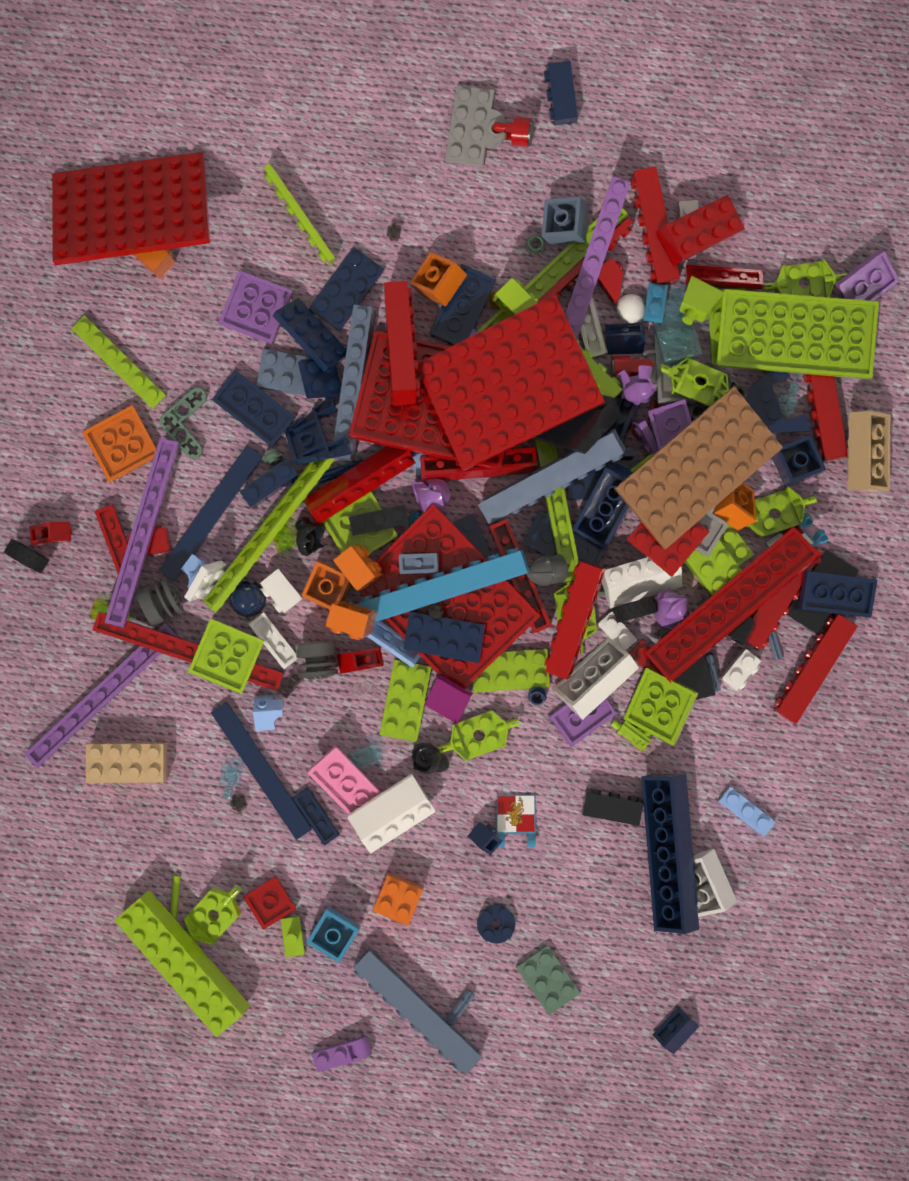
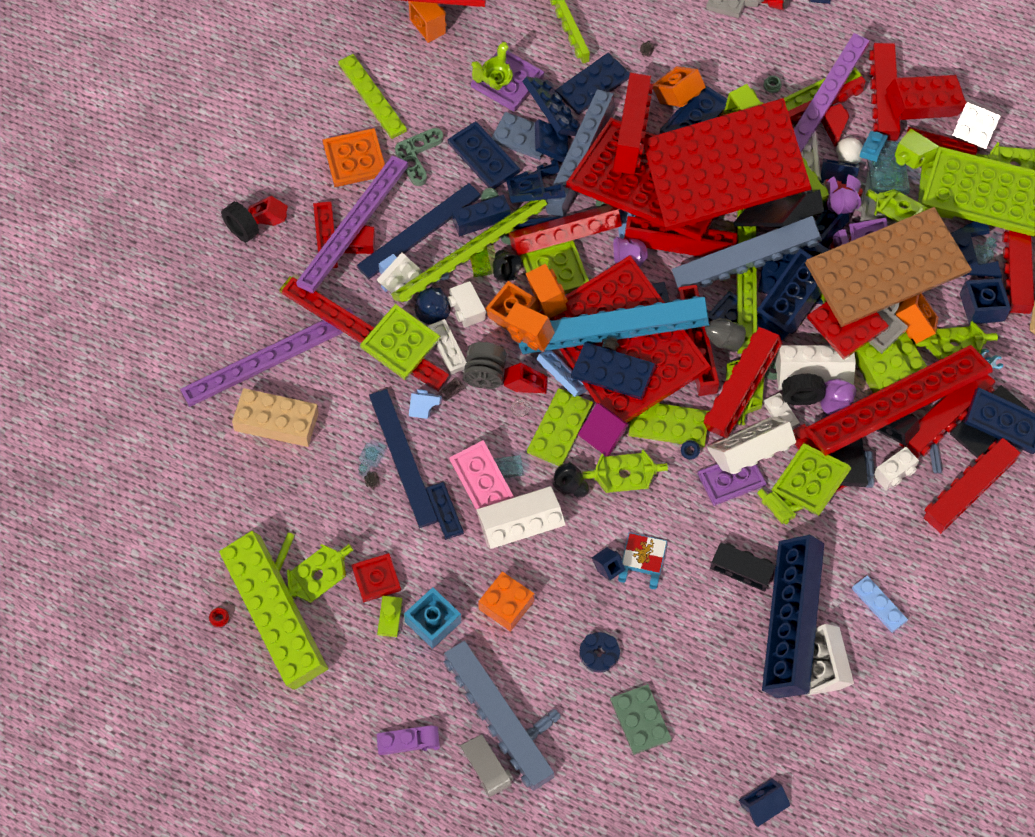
camera: 15 degrees right, 25 degrees down
dark grey wheel [136,576,184,626] -> none
black plate [349,505,409,536] -> none
sand blue plate [399,553,439,574] -> none
sand blue brick [541,197,589,245] -> none
none -> red plate [209,608,229,628]
none -> light grey door [460,734,513,797]
none -> lime hair [471,42,513,90]
none -> brick [953,100,1003,149]

